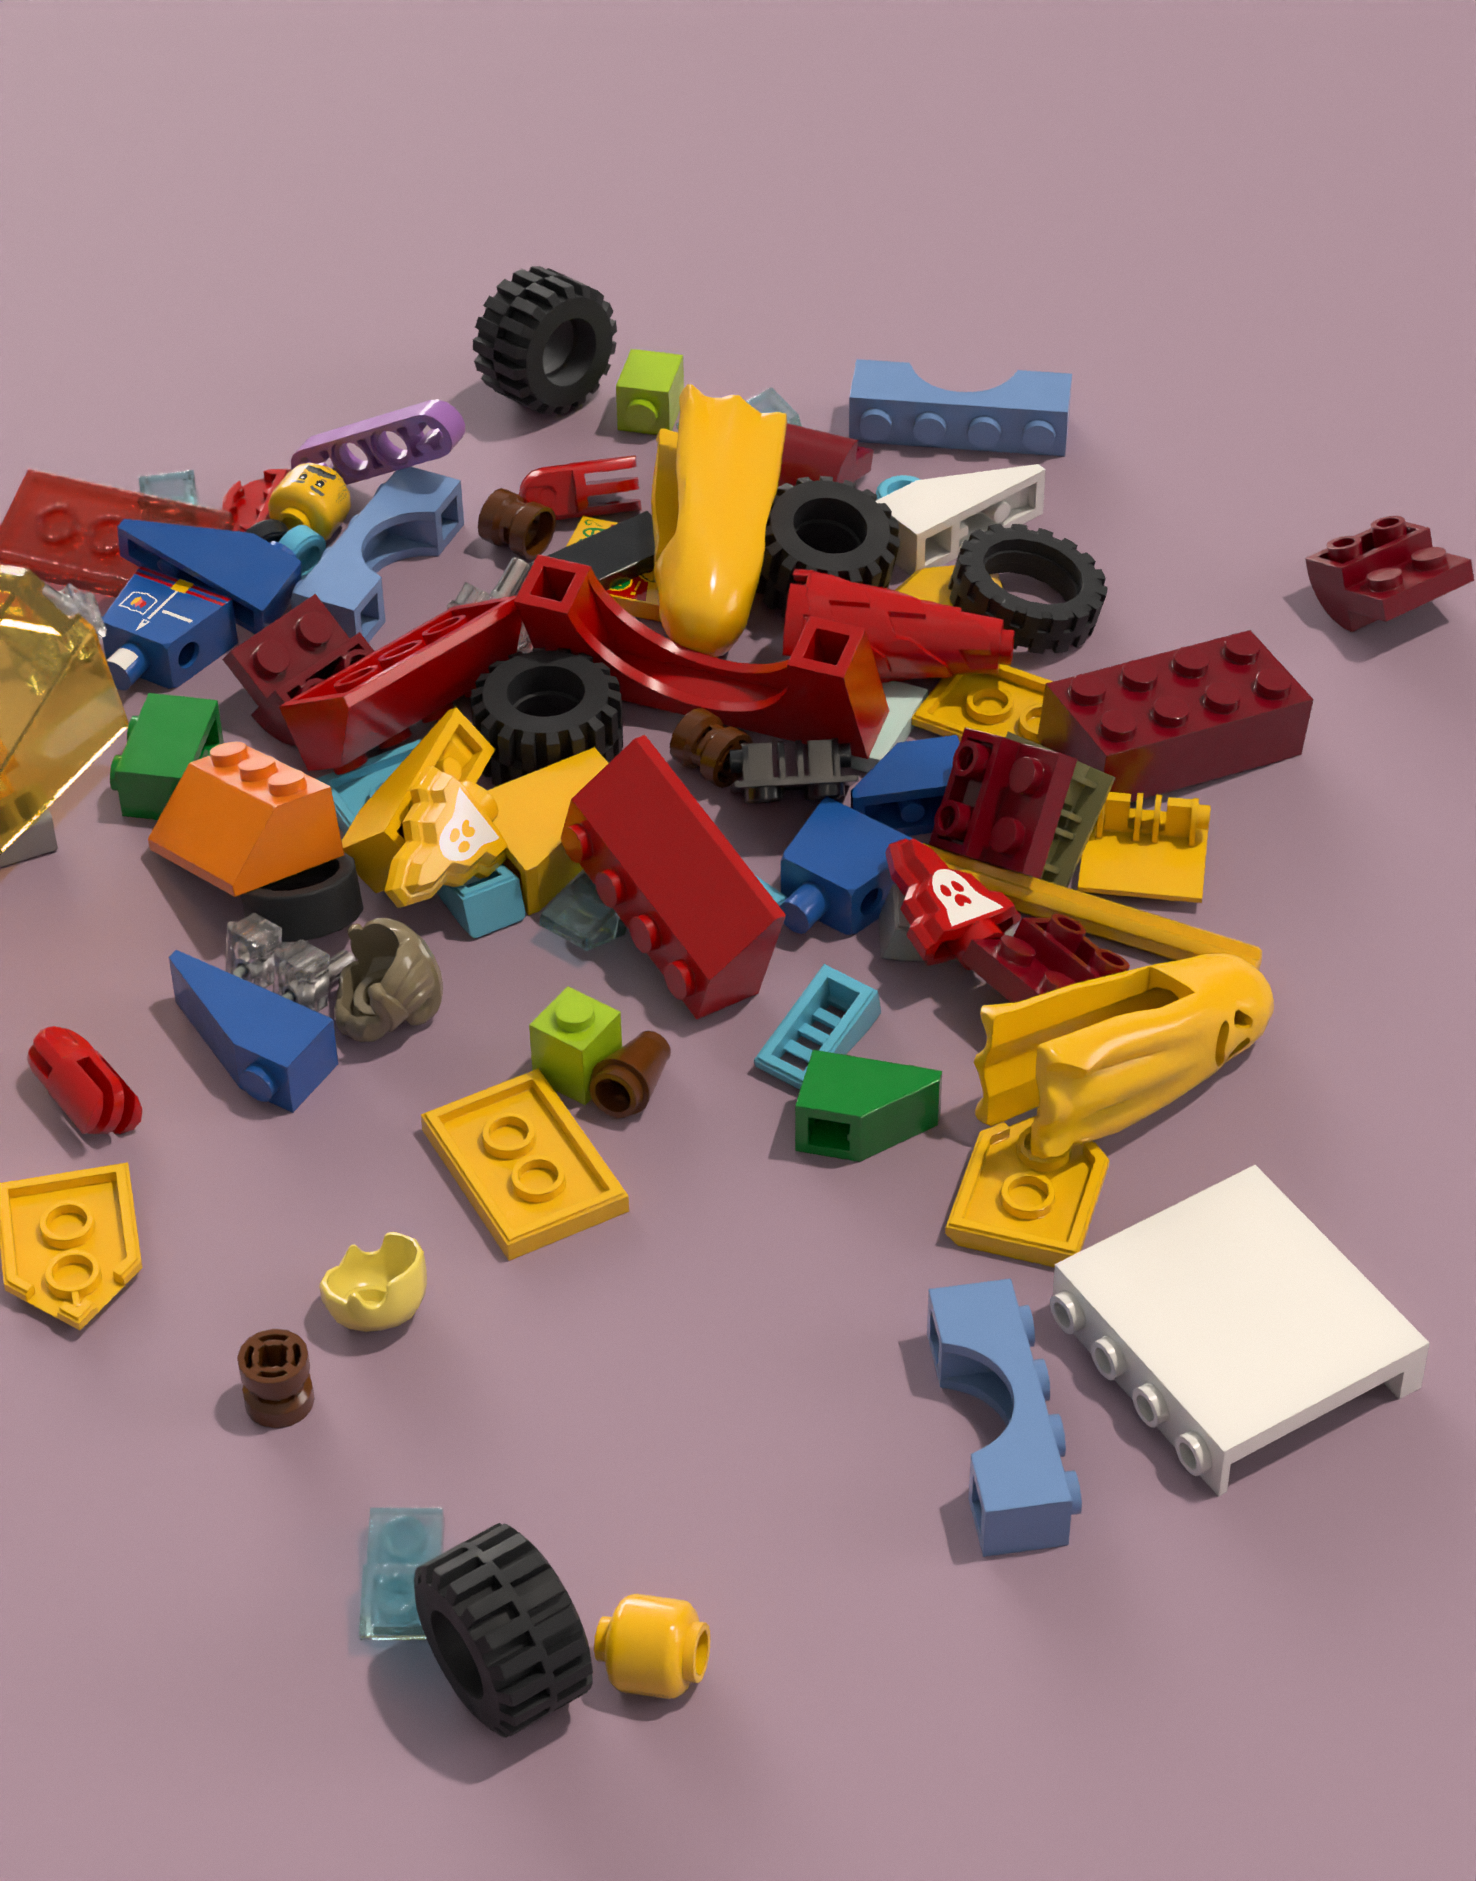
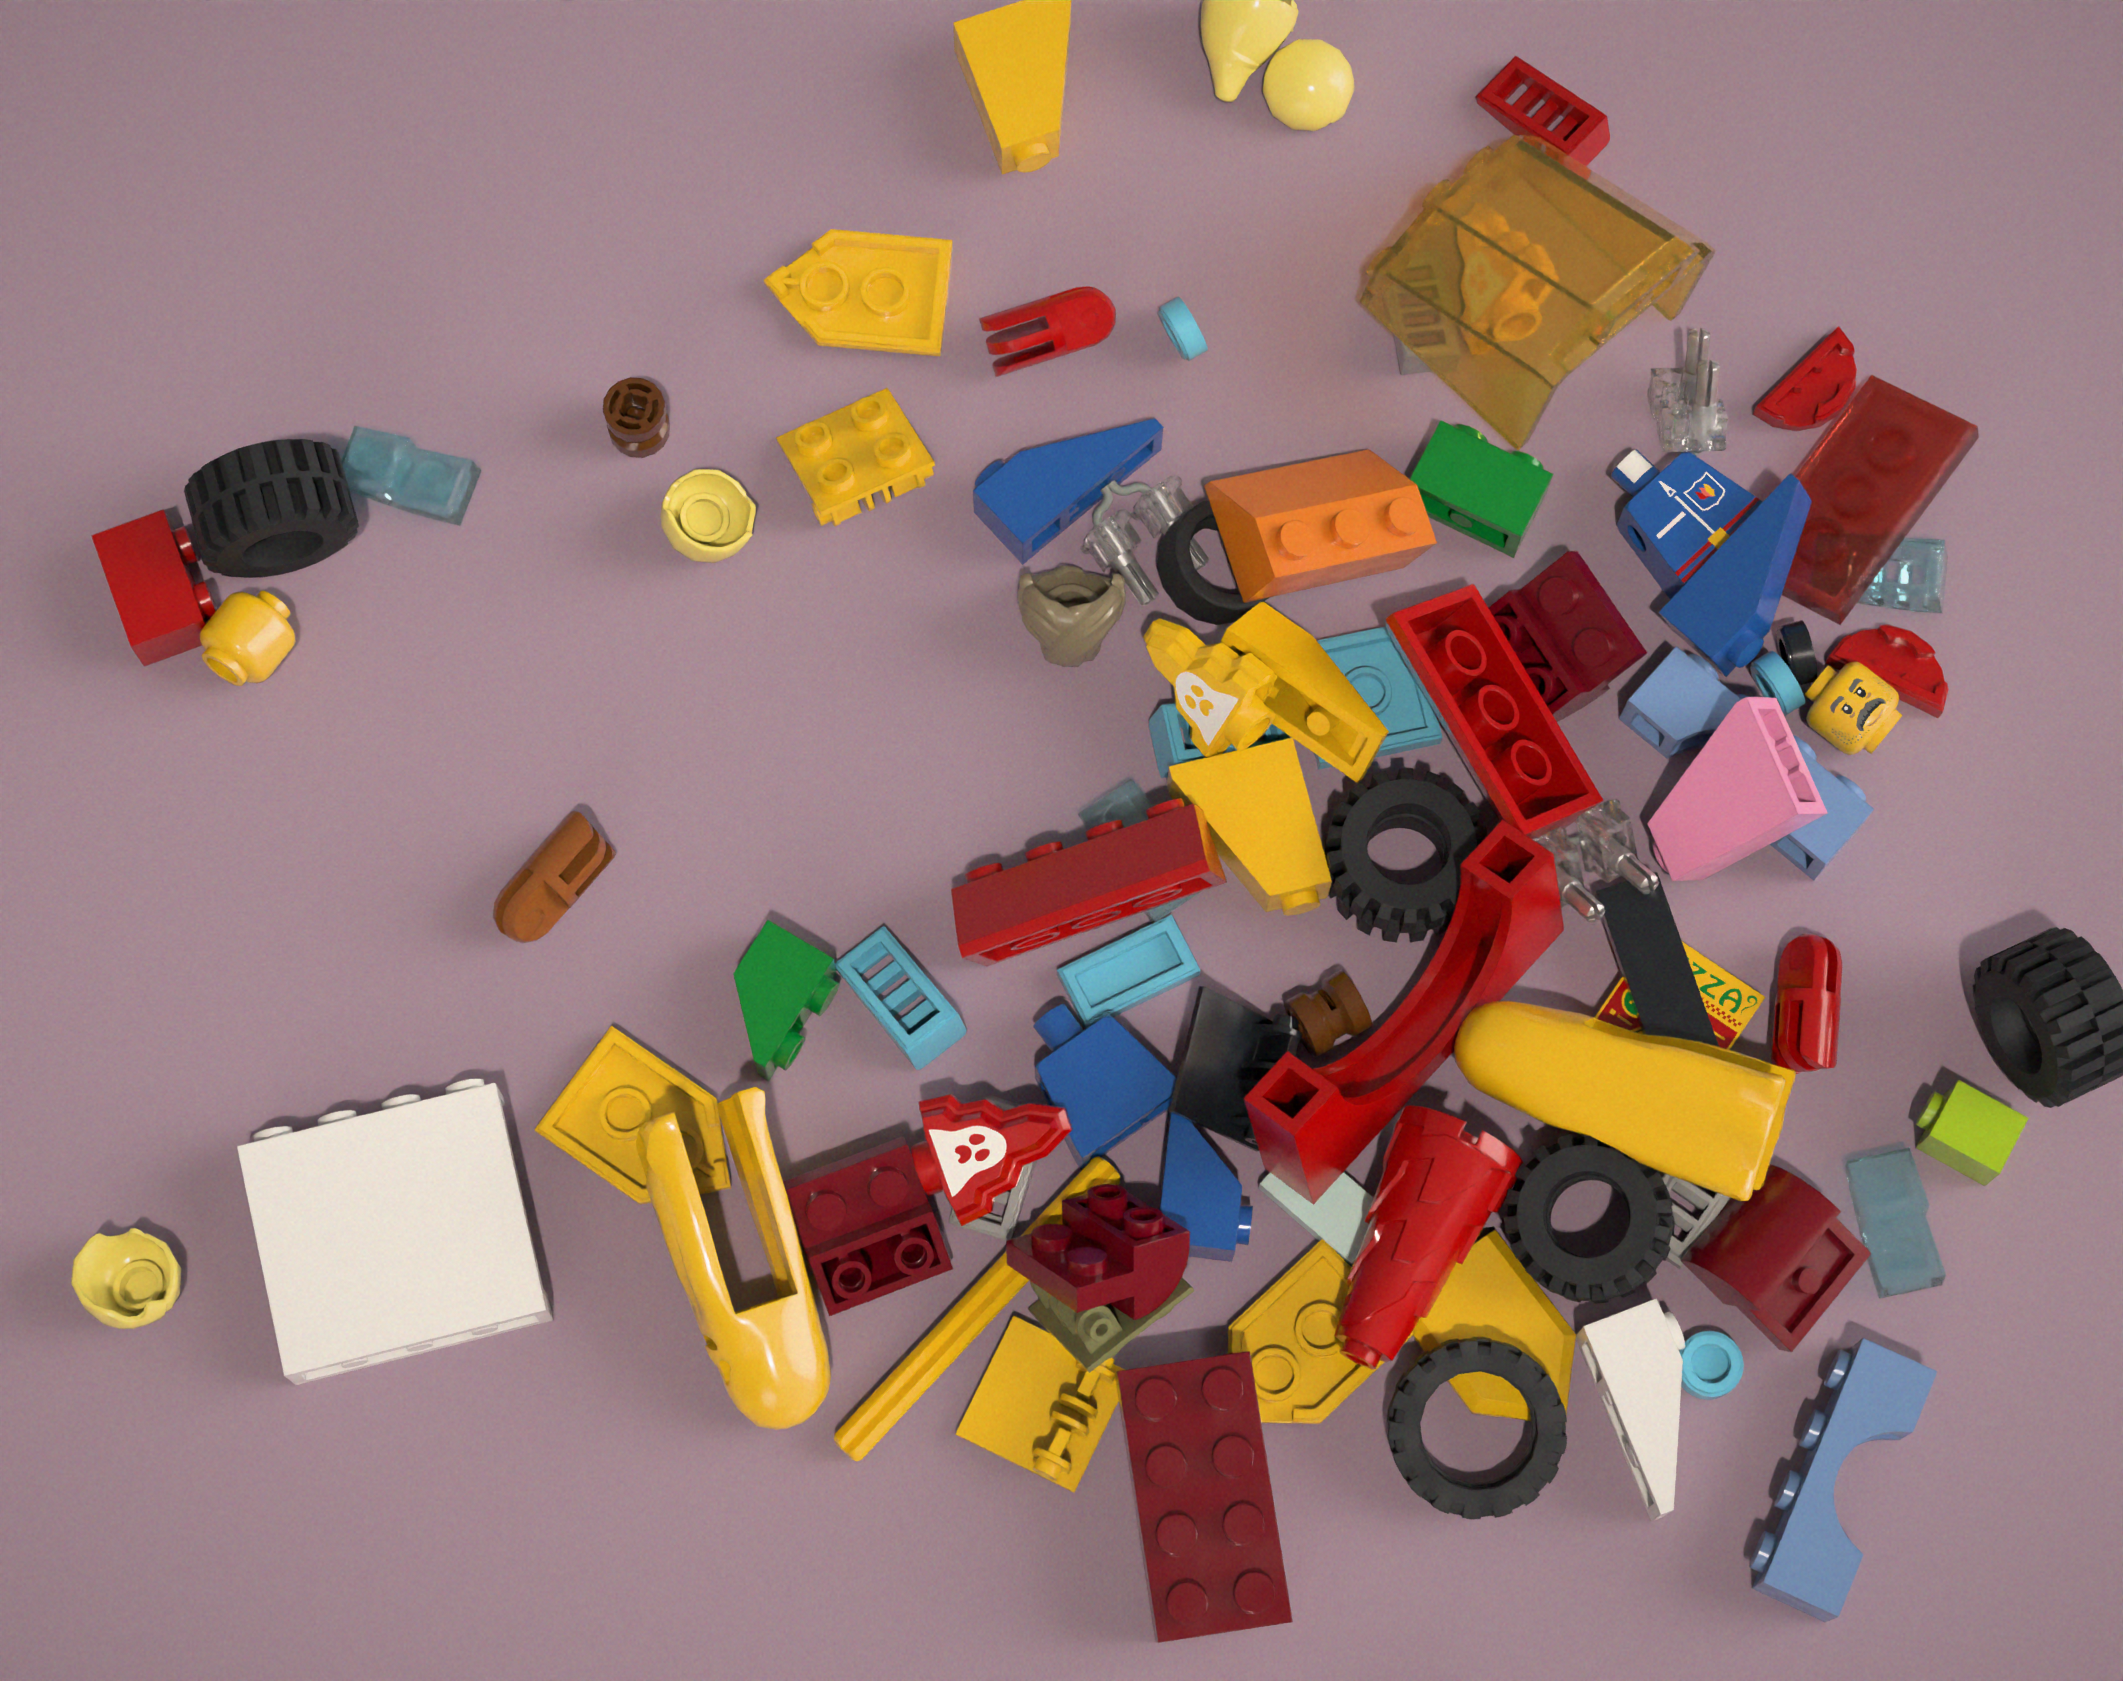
camera: 105 degrees right, 30 degrees up
medium lavender beam [291,400,465,485] -> none
yellow tile [421,1068,629,1261] -> none
reddish brown wheel [477,488,556,560] -> none
lime brick [529,986,622,1105] -> none
reddish brown cone [589,1031,671,1118] -> none
medium blue arch [927,1278,1082,1557] -> none
none -> light yellow hair [71,1228,181,1329]
none -> red brick [91,509,217,667]
none -> dark orange arm [493,811,616,943]
none -> yellow hinge [776,388,935,527]
none -> medium azure tile [1158,296,1208,361]
none -> bright pink slope [1647,697,1827,881]

